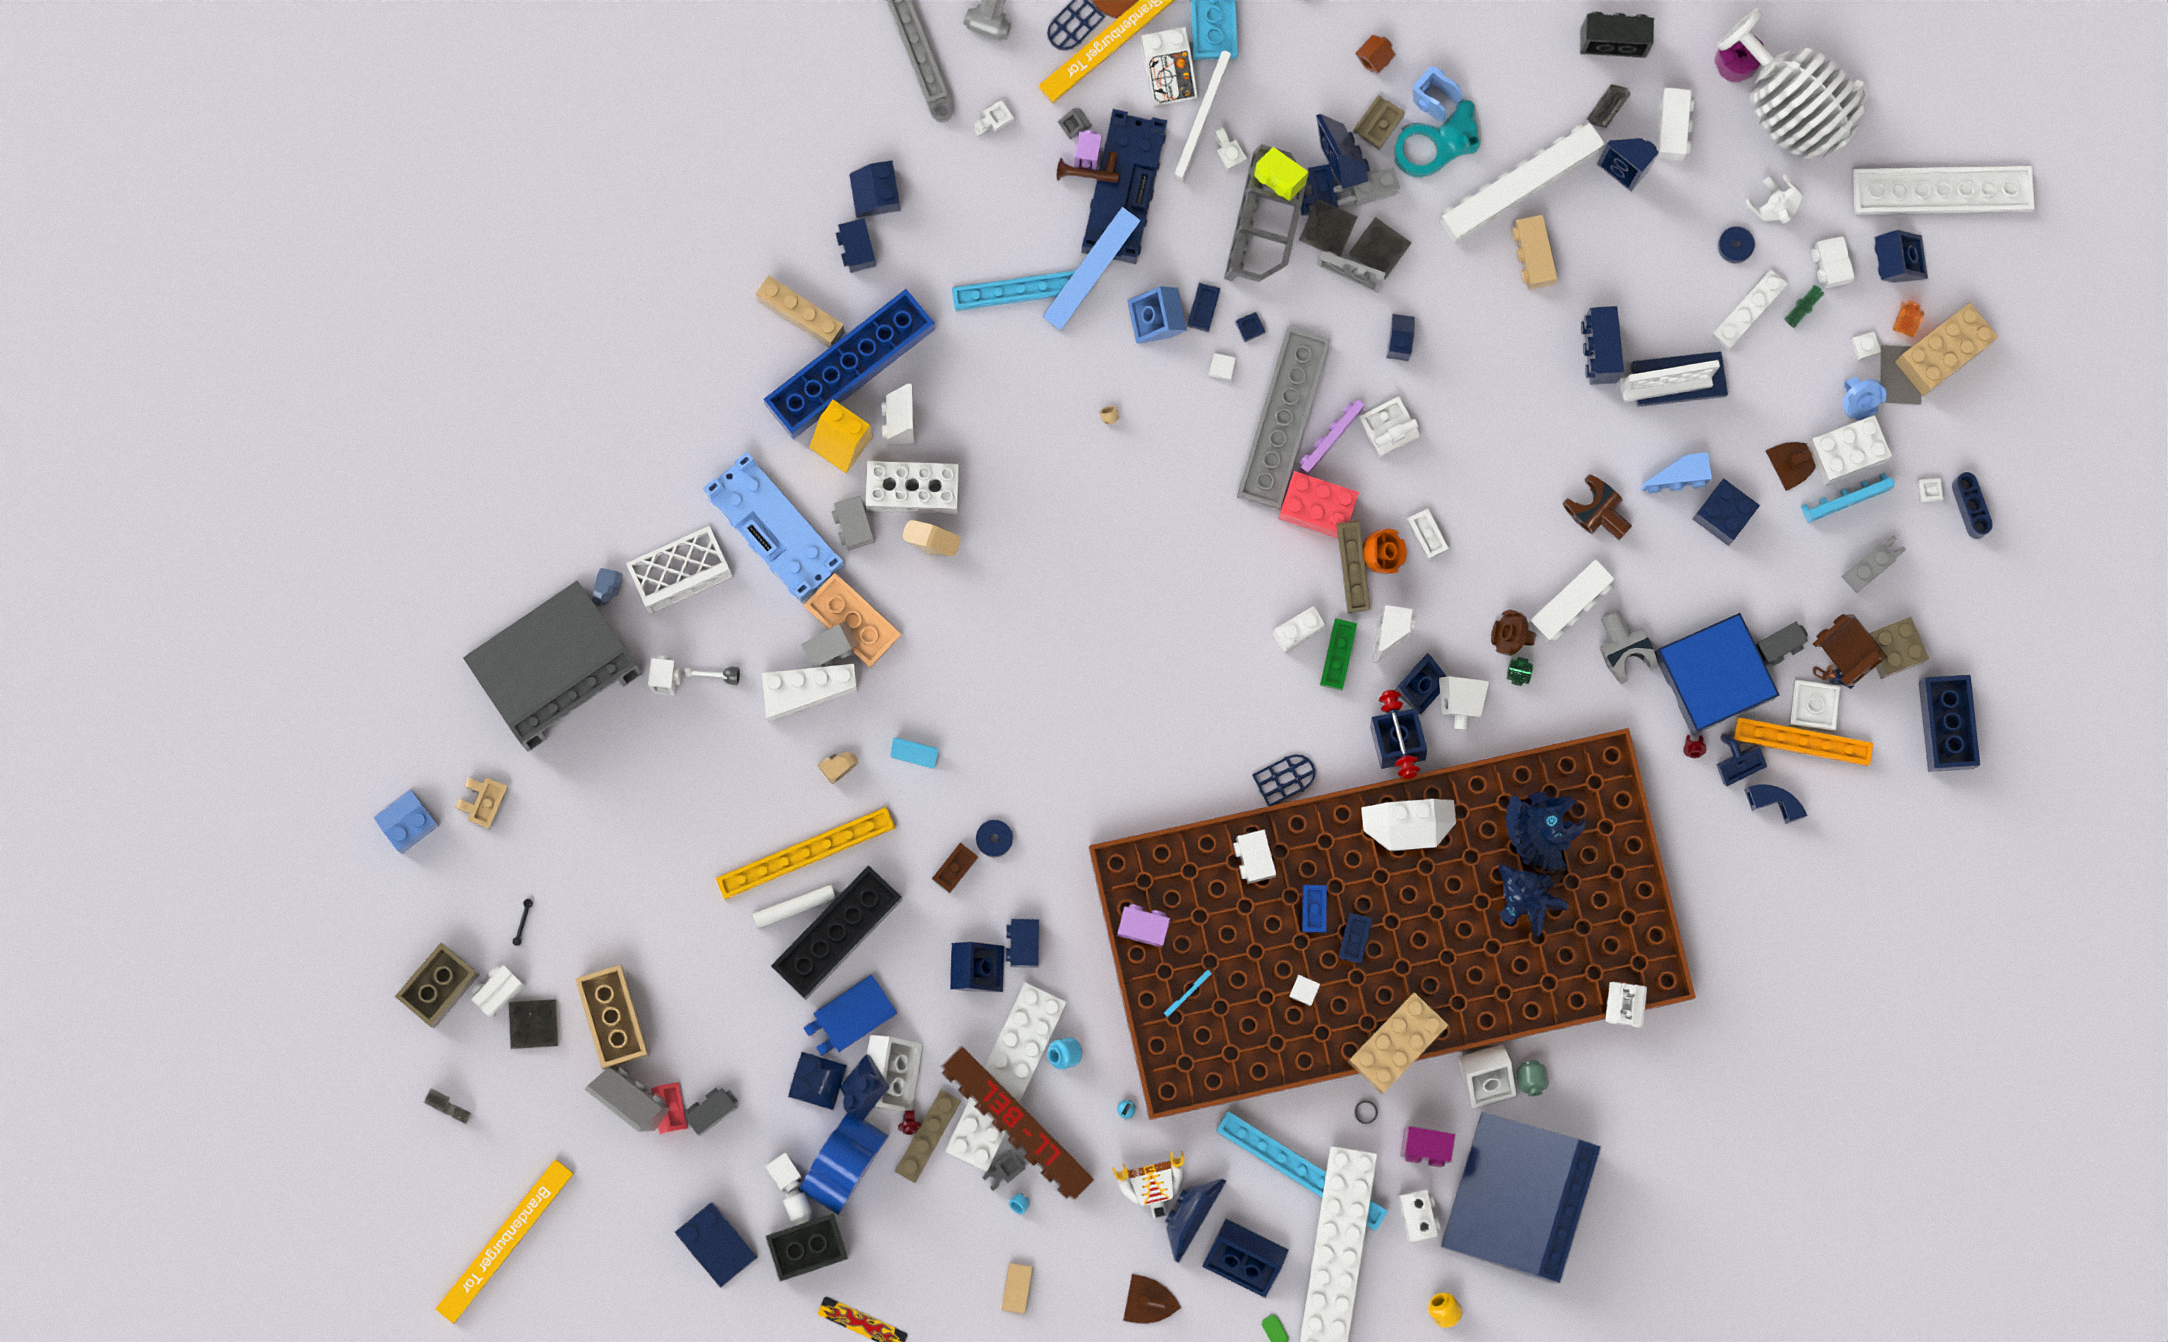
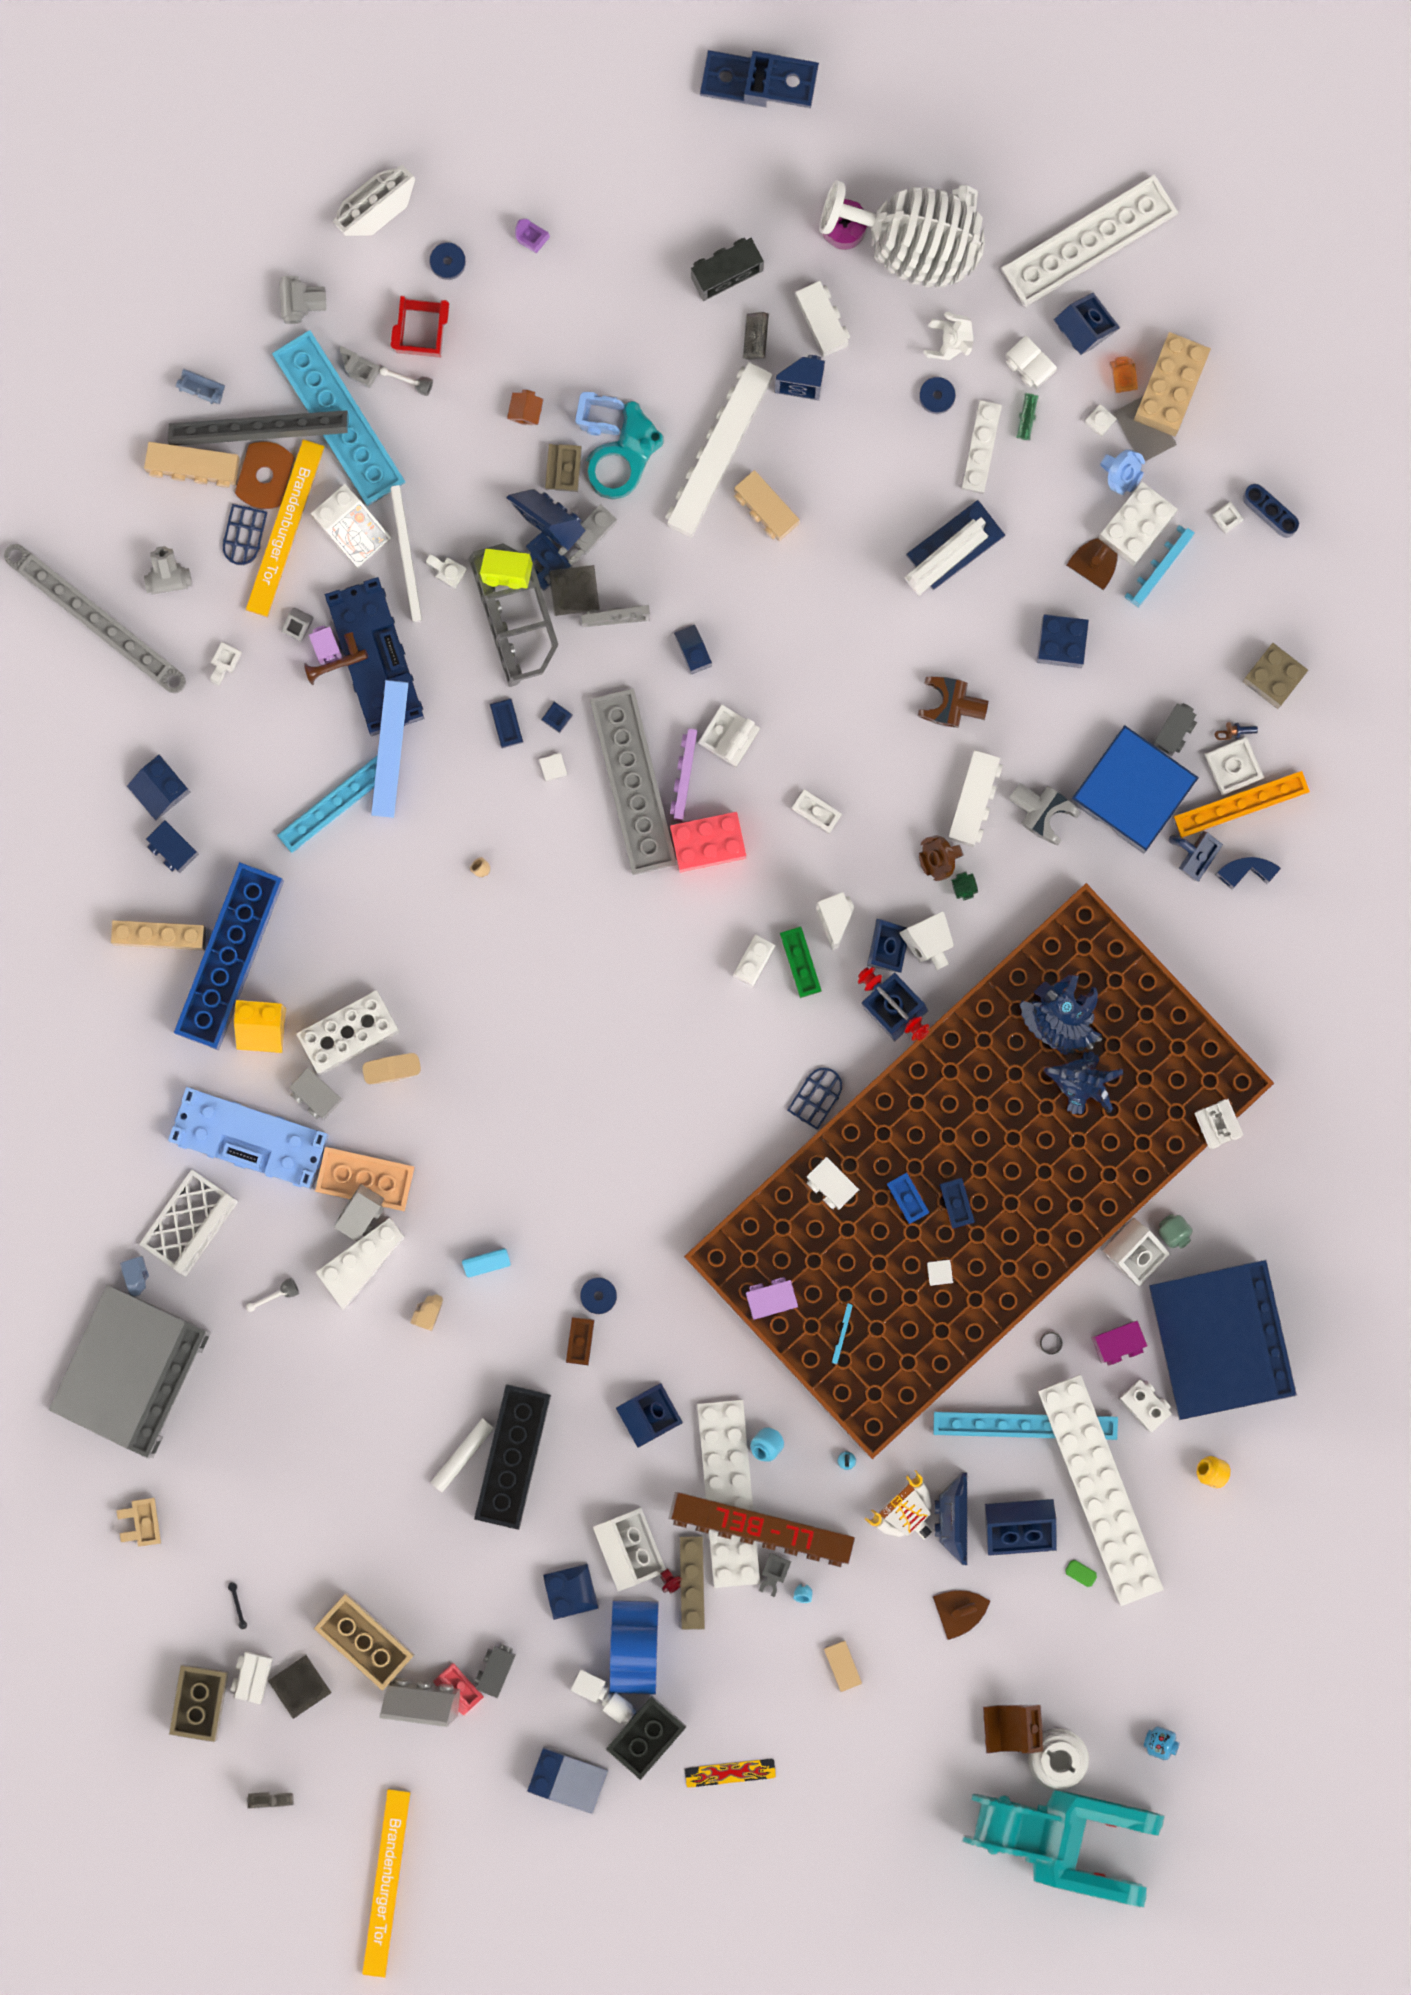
camera: 25 degrees left, 5 degrees up
medium blue slope [374,790,439,854] -> none
white brick [648,655,682,695] -> none
yellow tile [716,807,896,900] -> none
blue tile [804,975,897,1056] -> none
dark blue slope [840,1054,890,1121] -> none
white slope [882,384,915,445] -> none
dark blue brick [1006,919,1039,968] -> none
medium blue slope [1128,286,1187,344] -> none
dark tan tile [1336,520,1371,613] -> none
tan brick [1347,992,1448,1094] -> none
clear smoke tile [1349,217,1412,280] -> none
white wedge [1361,799,1456,851] -> none
orange cylinder [1363,528,1407,574] -> none
dark blue brick [1581,306,1624,385] -> none
light blue slope [1641,452,1712,493] -> none
dark red plate [1683,735,1707,759] -> none
reddish brown panel [1813,614,1888,686] -> none
light grey hinge [1842,535,1906,594] -> none
dark blue brick [1919,675,1980,772] -> none

